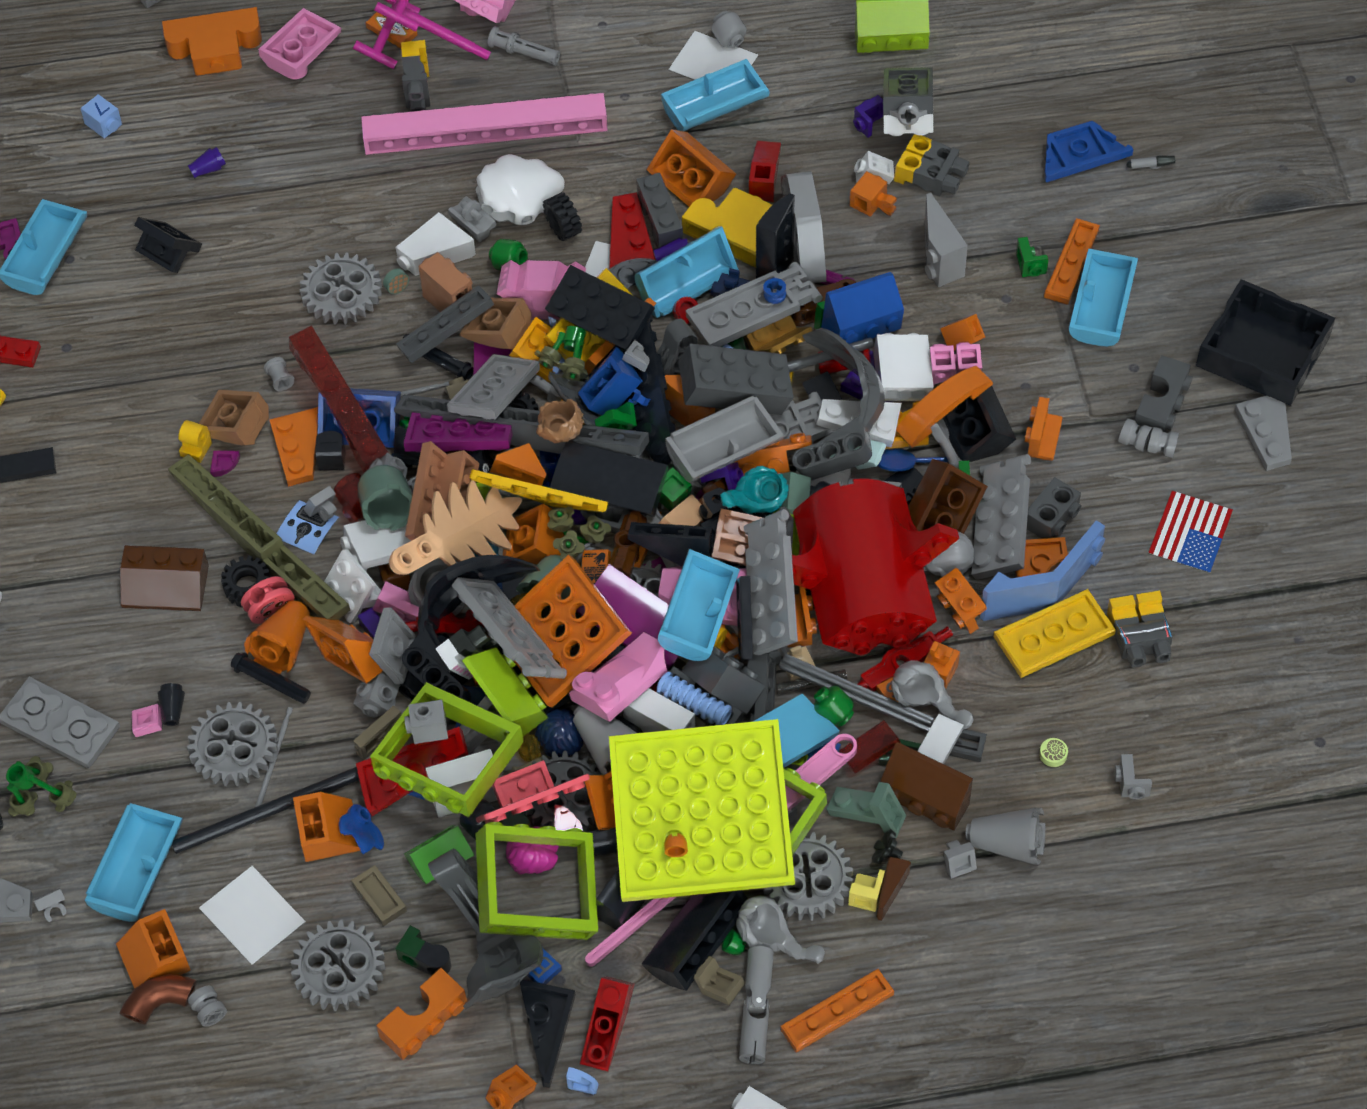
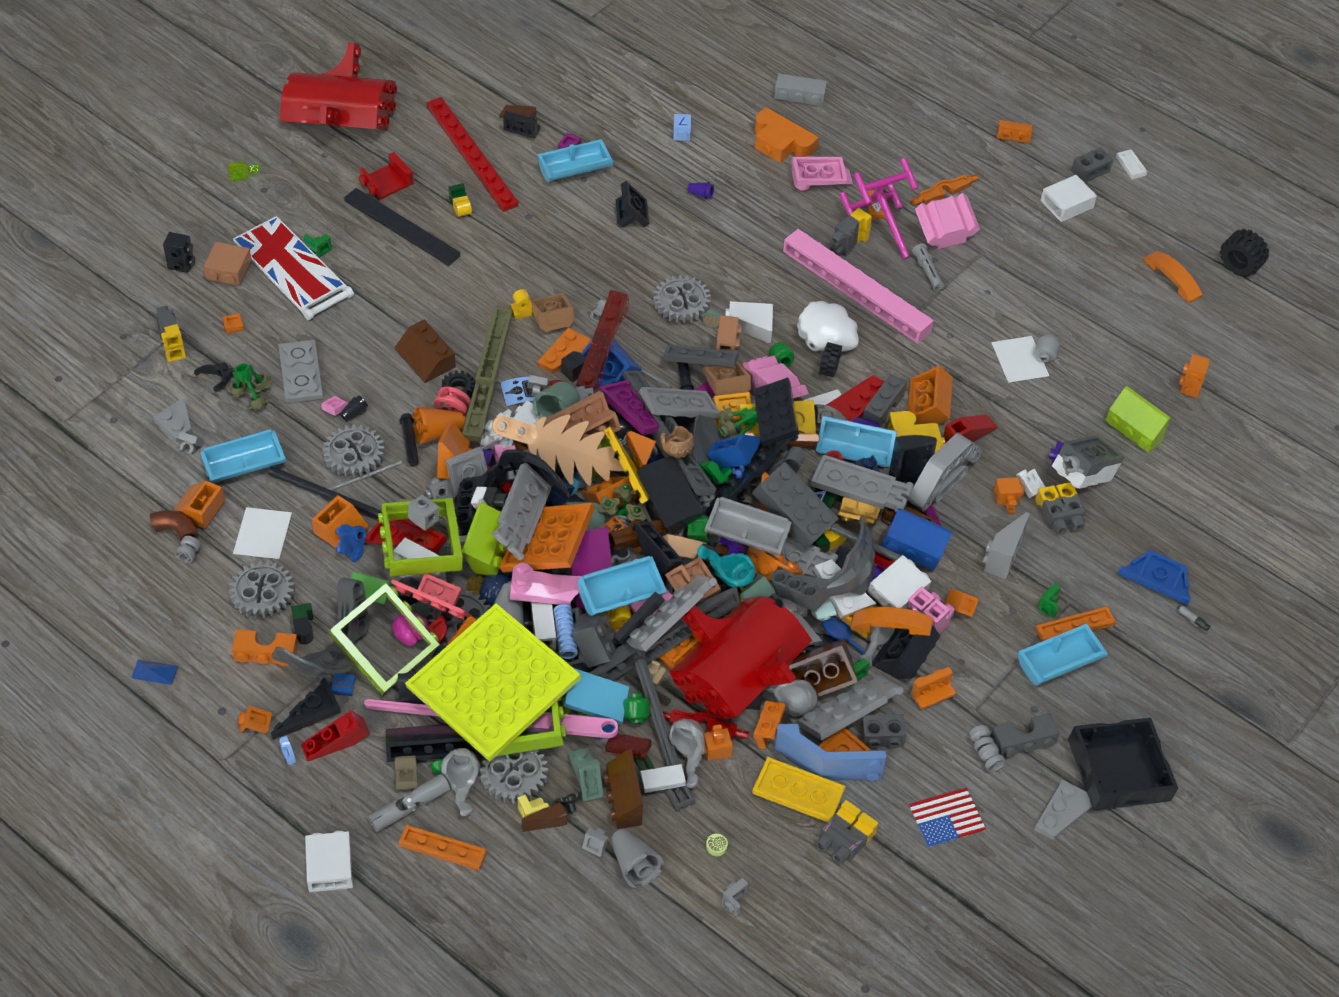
camera: 45 degrees right, 5 degrees down
magenta tile [210,450,240,477] -> none
dark tan tile [351,865,407,927] -> none
light grey hips [448,196,496,242] -> none
light grey tile [622,340,650,372] -> none
medium azure container [661,59,770,131] -> none
orange hinge [664,833,688,857] -> none
blue bush [763,278,786,304] -> none

